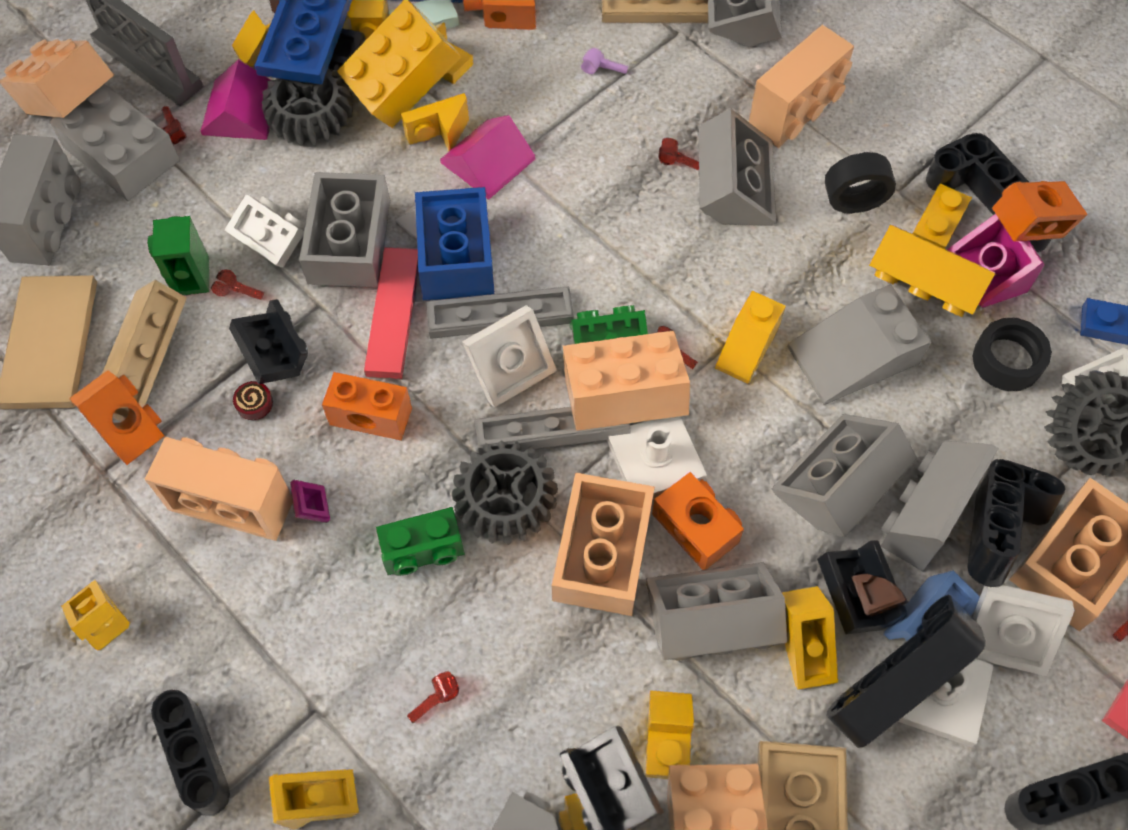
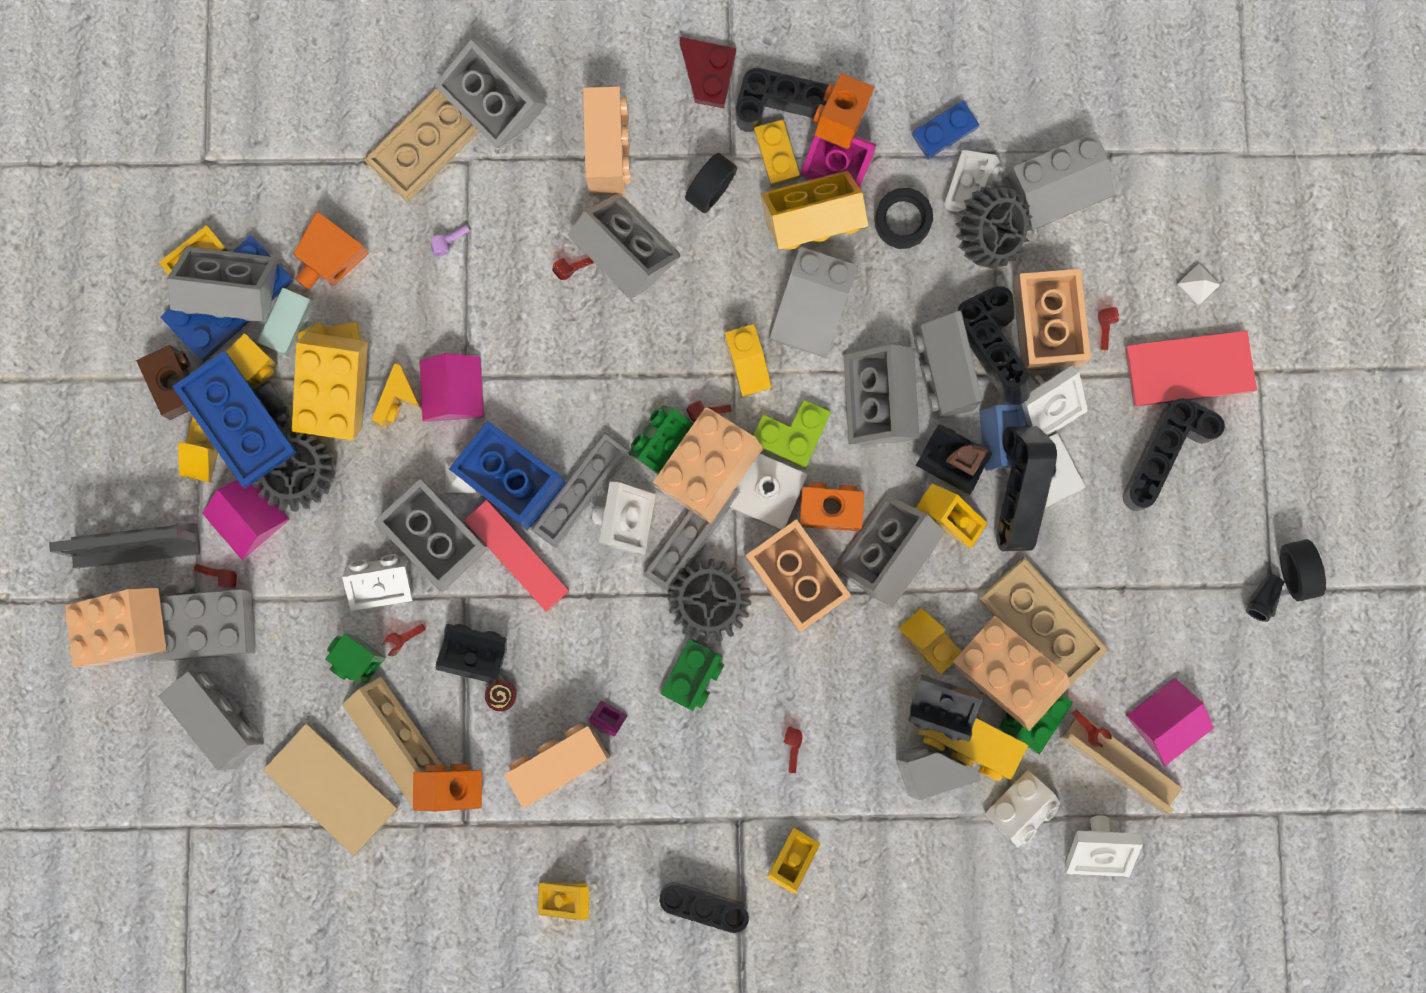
camera: 50 degrees left, 20 degrees up
orange brick [322,372,412,441] -> none
none -> dark red wing [679,37,737,109]
none -> lime plate [753,400,831,469]

